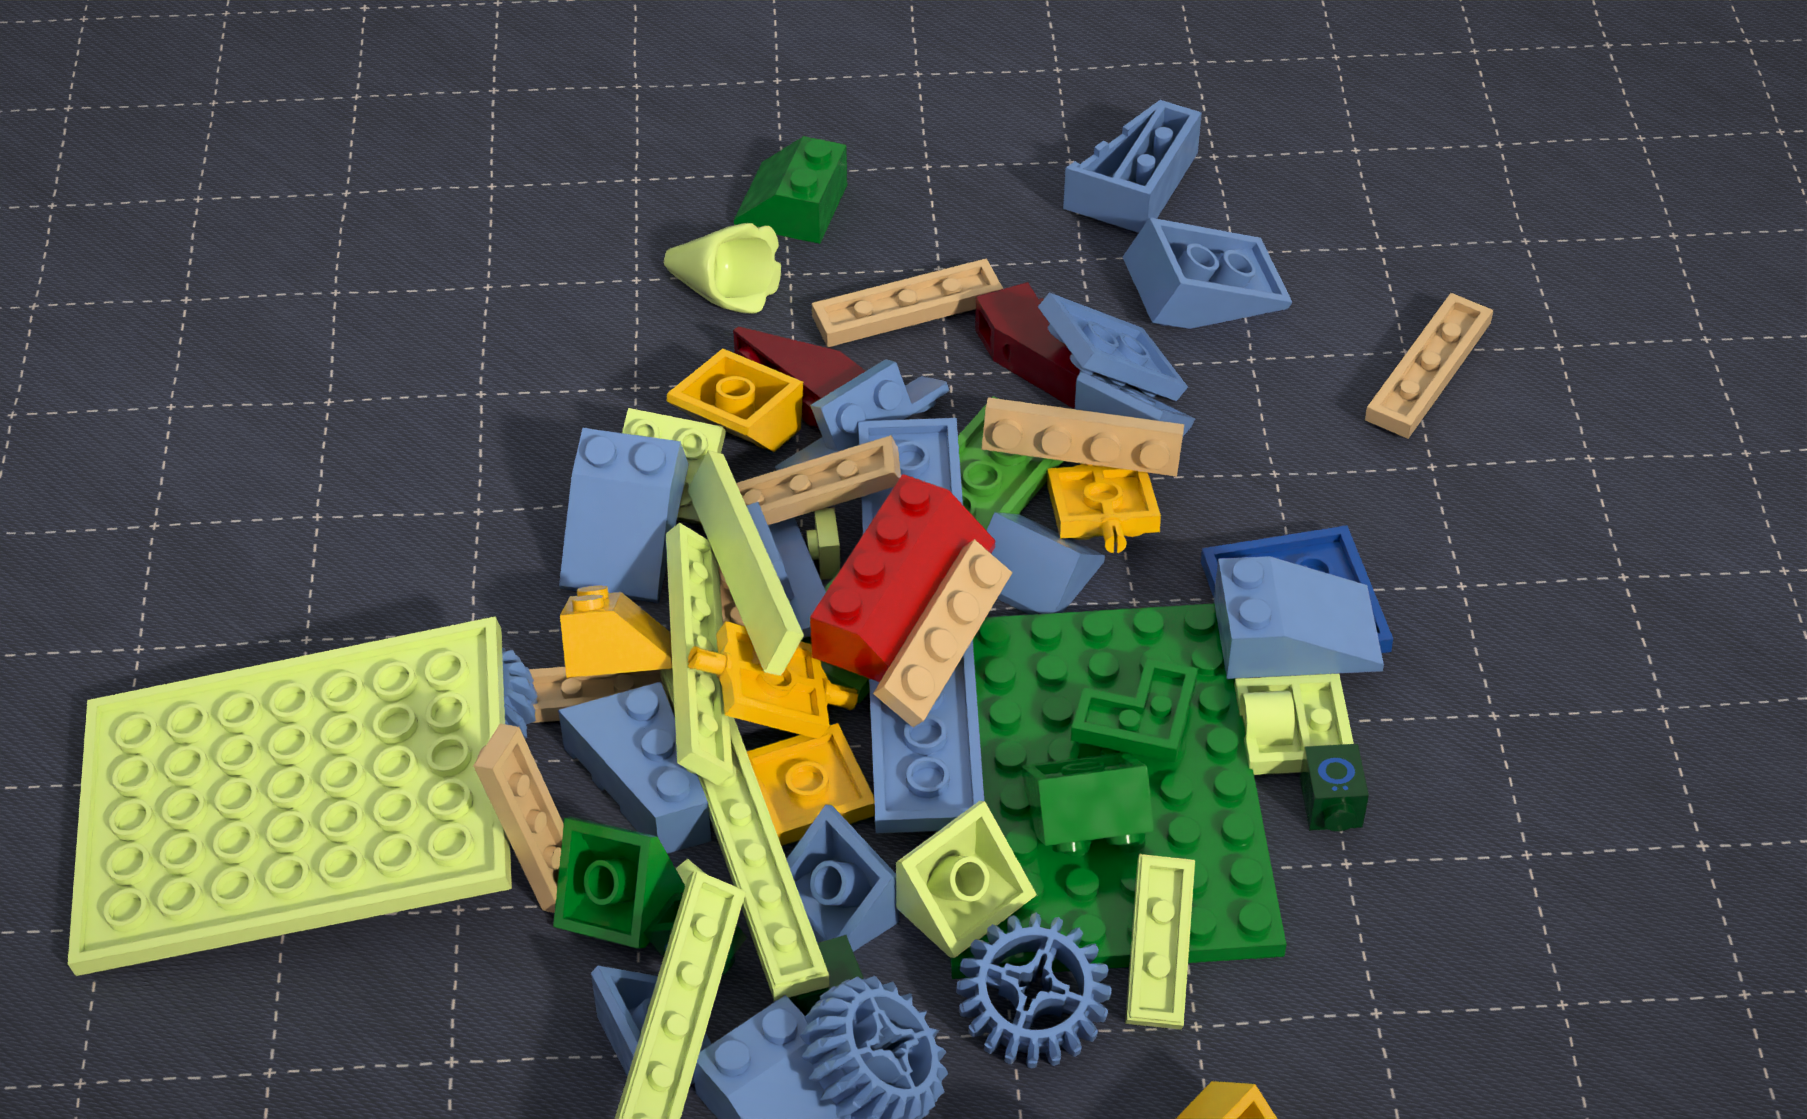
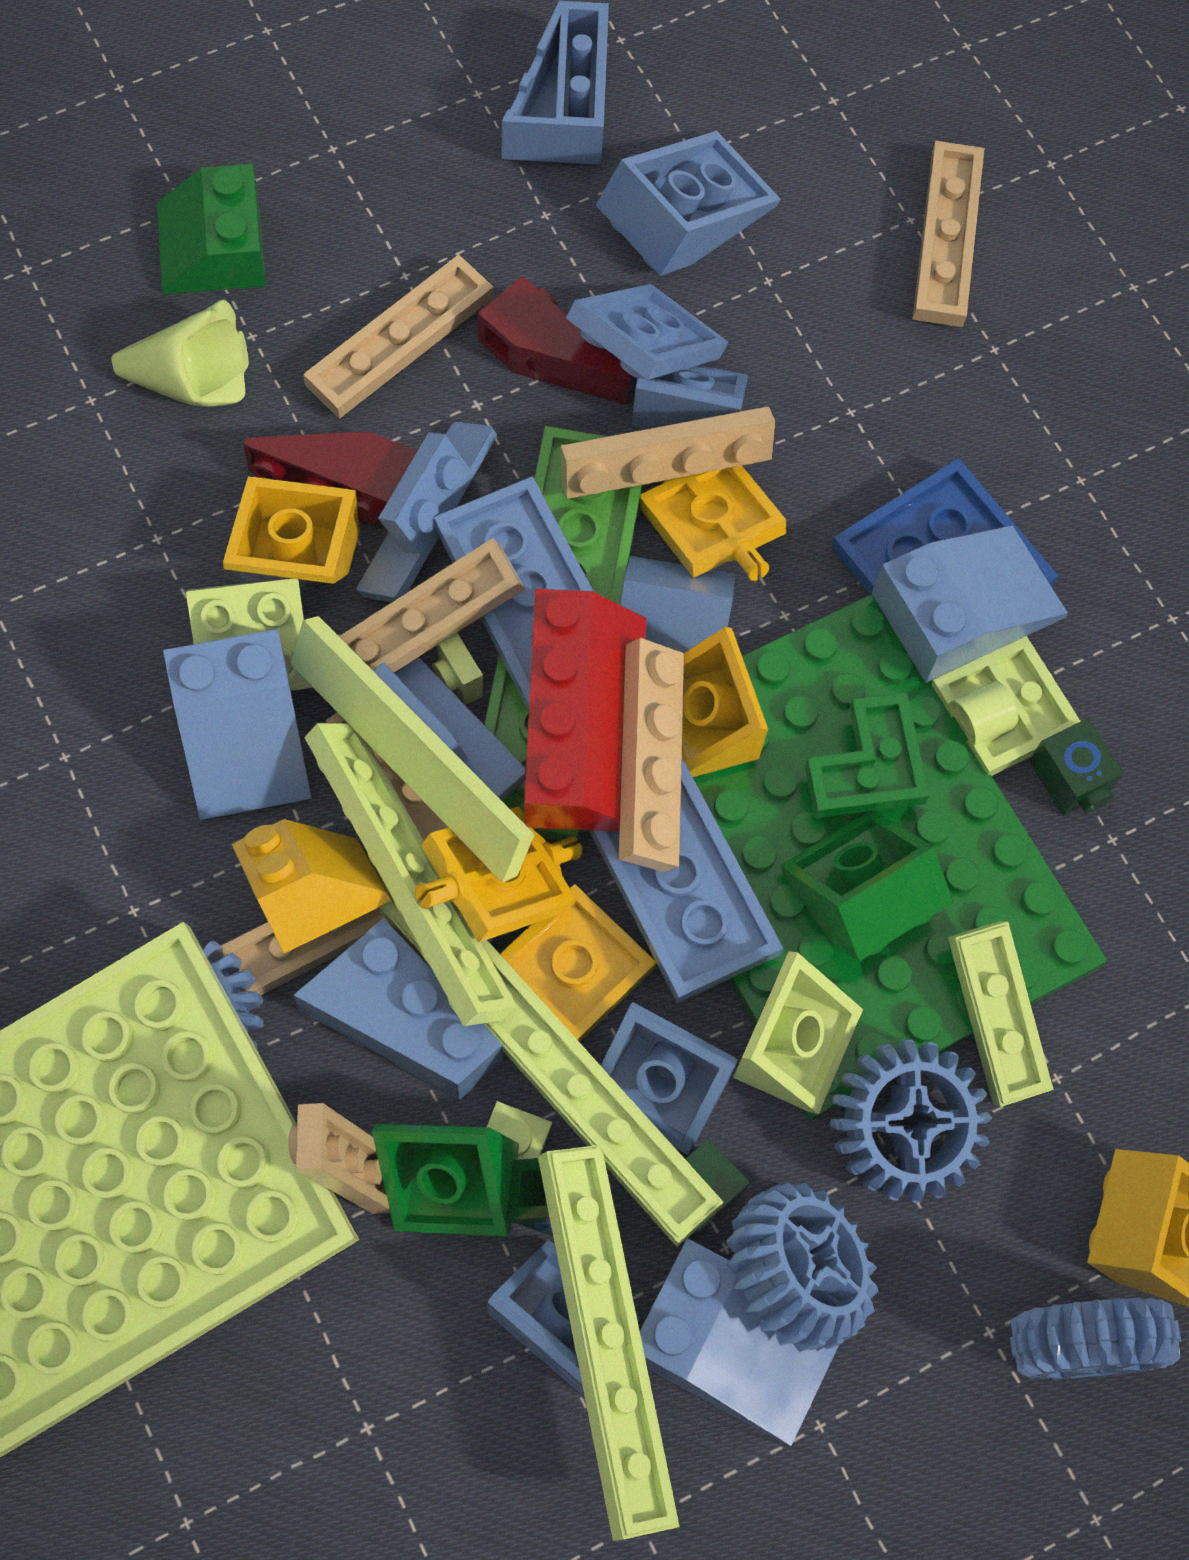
camera: 30 degrees left, 20 degrees up
none -> yellow slope [682,627,768,777]

